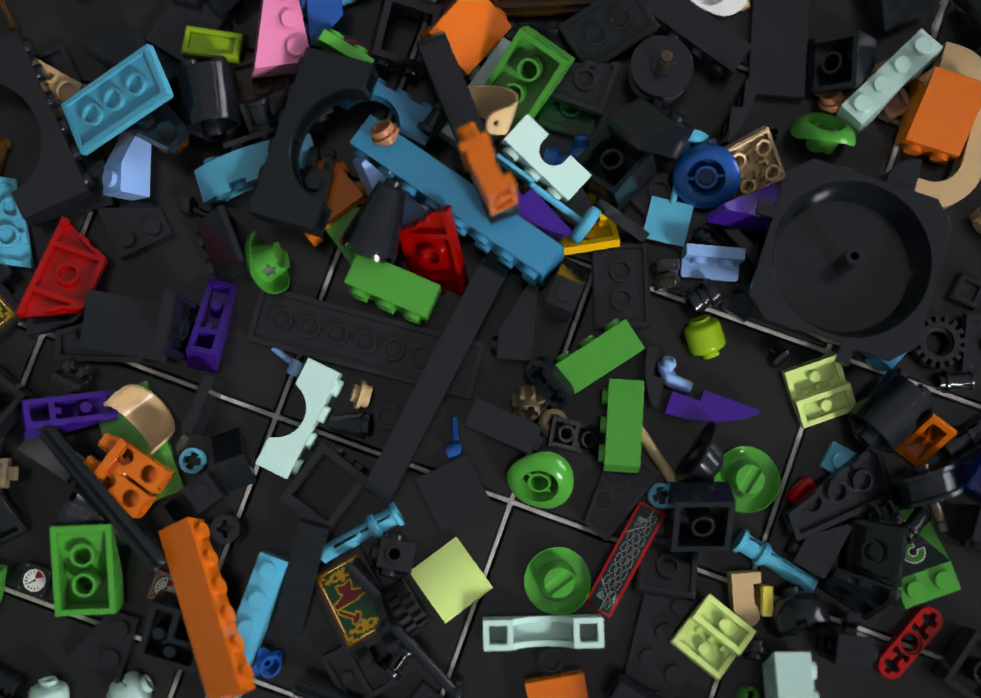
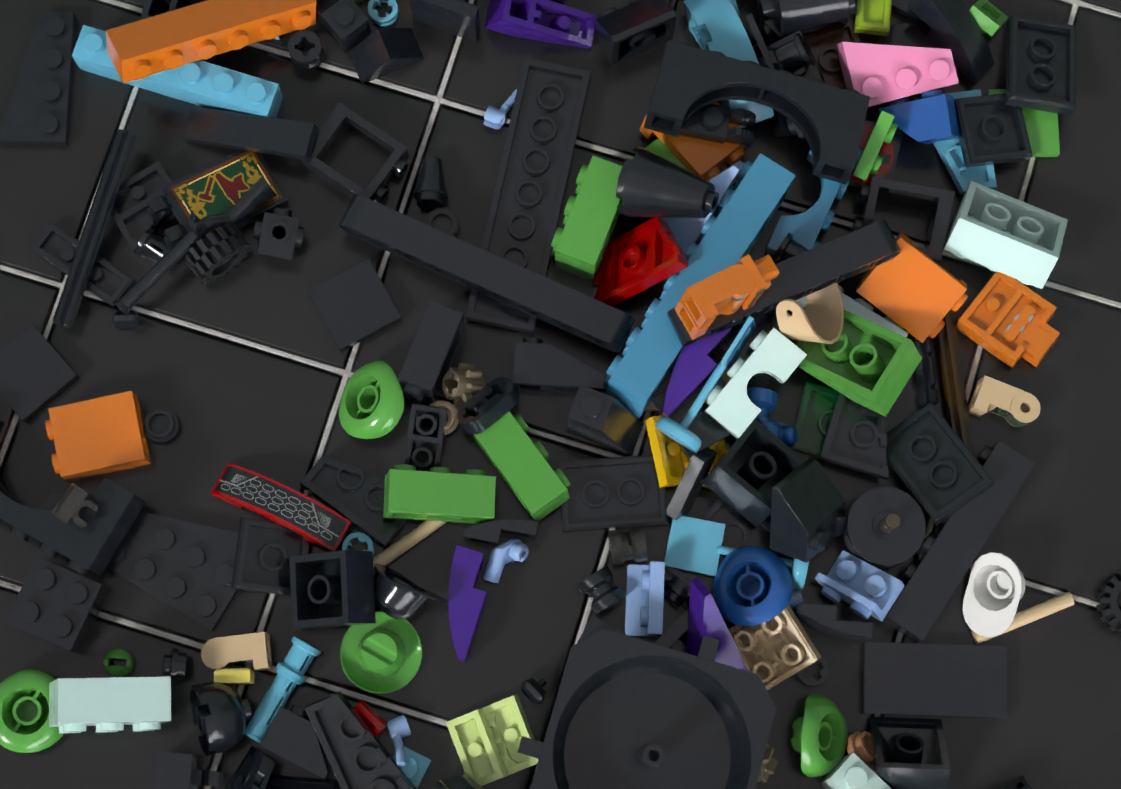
camera: 90 degrees right, 5 degrees down
bright green hat [244,230,290,294] -> none
blue plate [251,647,283,678] -> none
light aqua arch [255,358,344,479] -> none
medium azure pin [322,501,405,564] -> none
tan plate [350,380,373,409] -> none
nougat plate [370,119,400,147] -> none
yellowish green slope [411,537,493,623] -> none
blue hand [444,417,462,459] -> none
light aqua arch [483,614,604,651] -> none
bright green hat [524,547,591,615] -> none
yellowish green slope [669,594,757,680] -> none
lime head [684,314,726,360] -> none
none -> light blue hand [387,715,411,767]
none -> light blue bracket [815,550,905,621]

